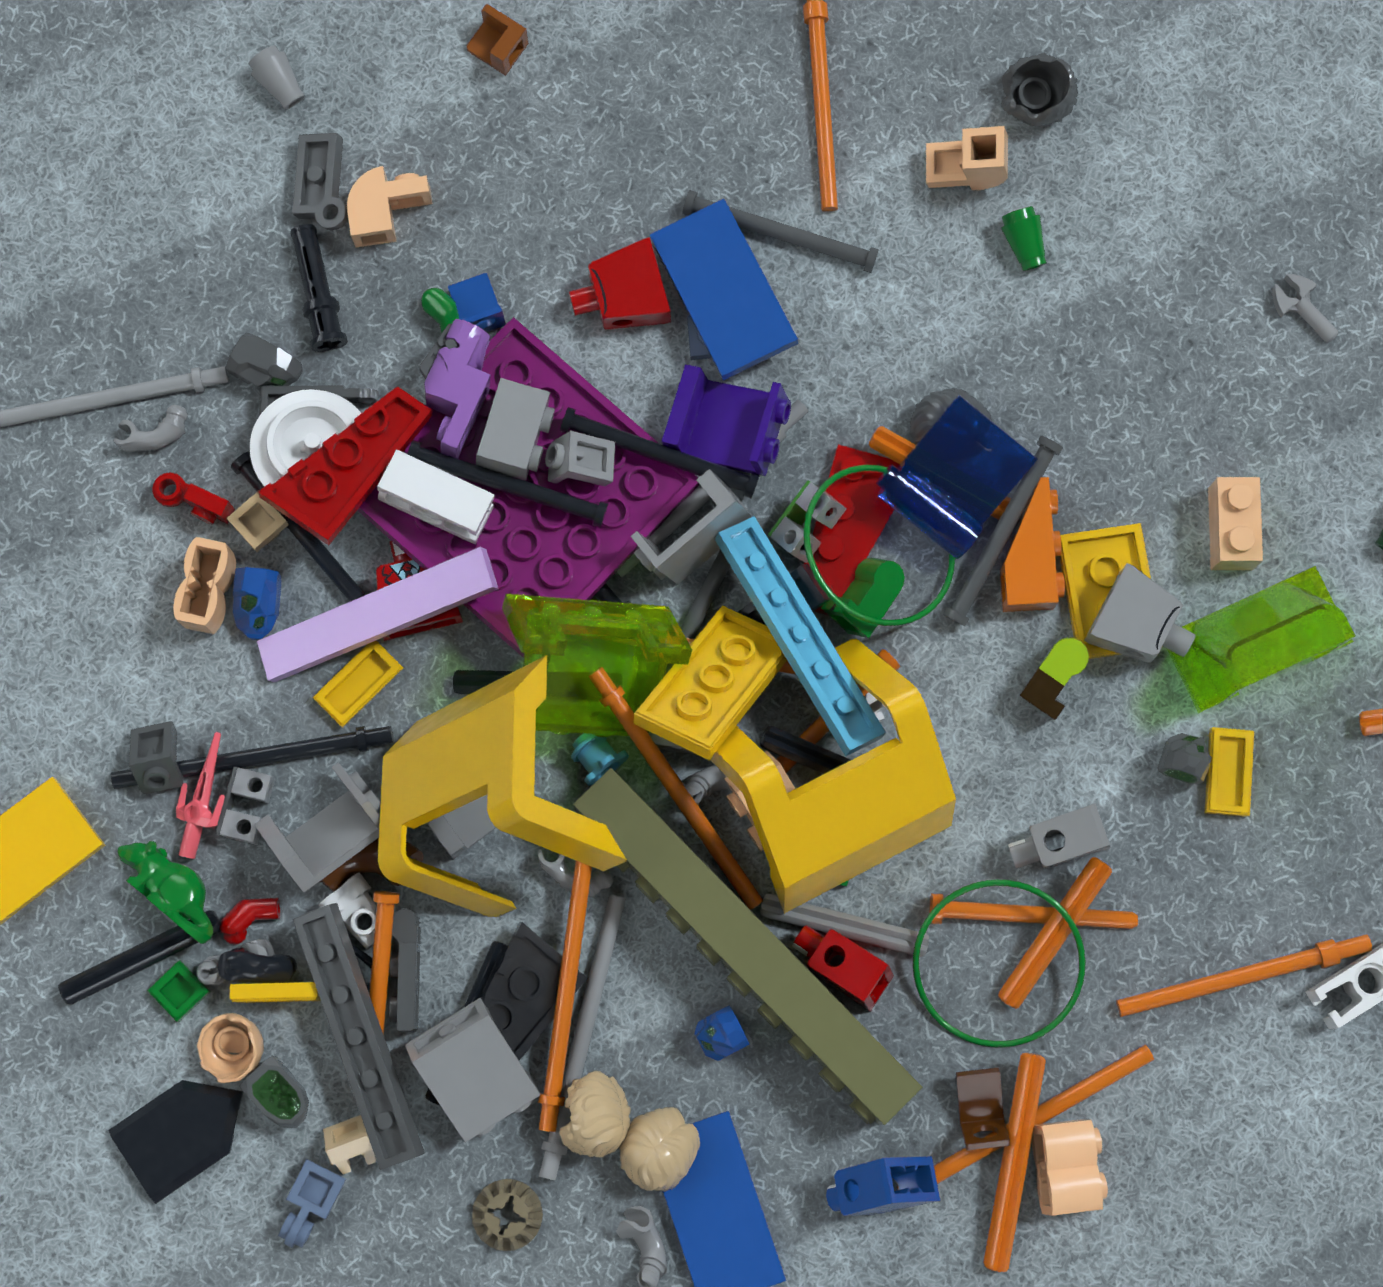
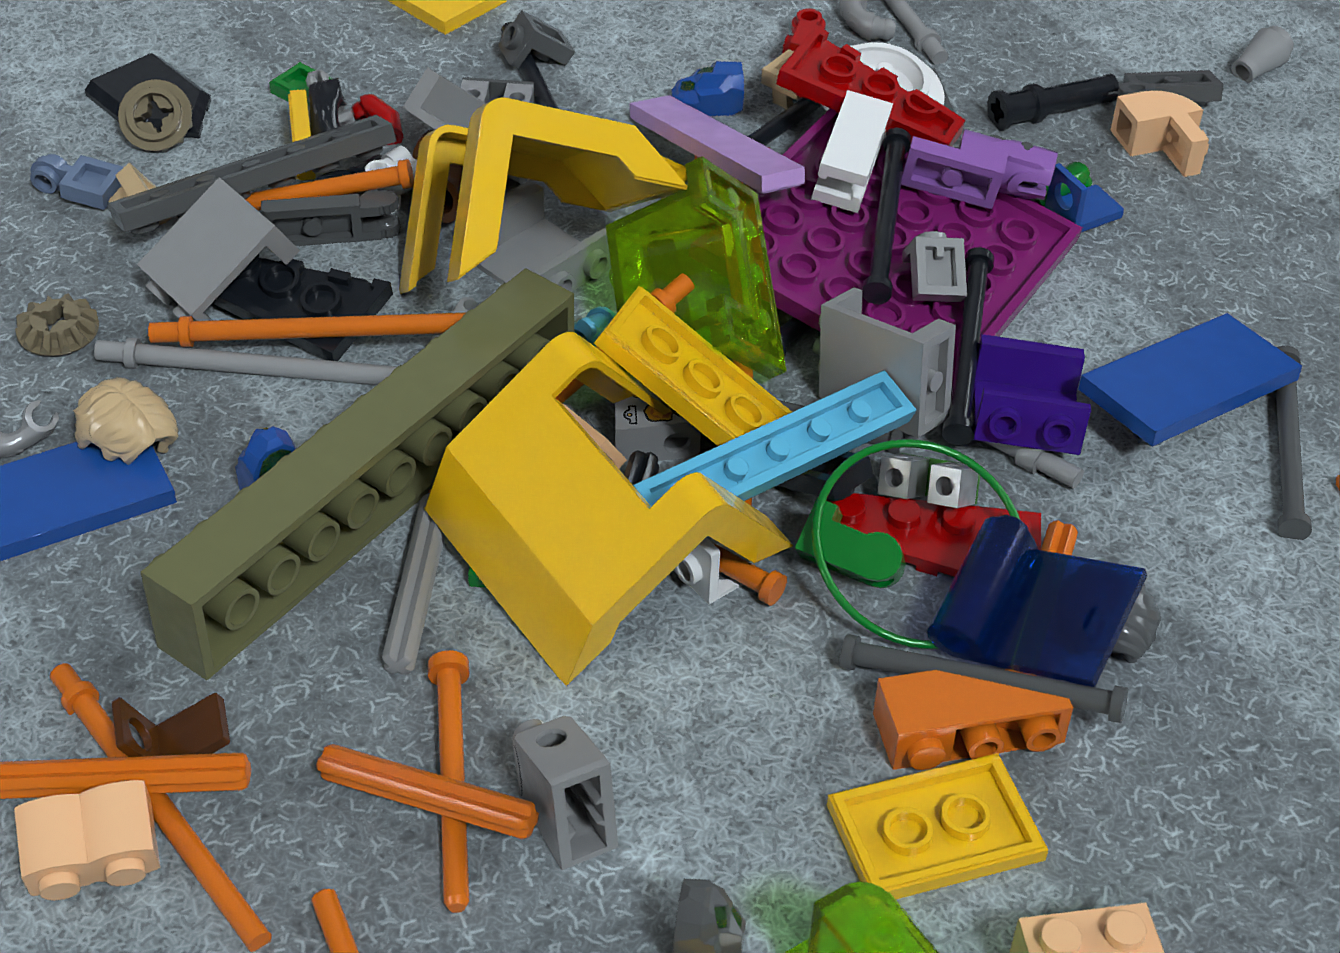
camera: 80 degrees right, 35 degrees down
black axle [58,910,221,1004] -> none
green animal [117,841,213,944] -> none
light nougat brick [173,537,236,634] -> none
coral piece [176,732,225,859] -> none
light nougat hair [197,1013,264,1084] -> none
dark grey rock [225,333,303,387] -> none
rock [240,1055,309,1128] -> none
light grey brick [476,378,555,481] -> none
tan hair [559,1071,631,1157] -> none
red torso [569,237,671,330] -> none
red torso [792,925,894,1012] -> none
blue torso [826,1156,940,1216] -> none
green piece [913,879,1086,1047] -> none
leg [1020,637,1089,720] -> none
light grey torso [1084,563,1196,663] -> none
none -> dark tan gear [118,79,193,152]

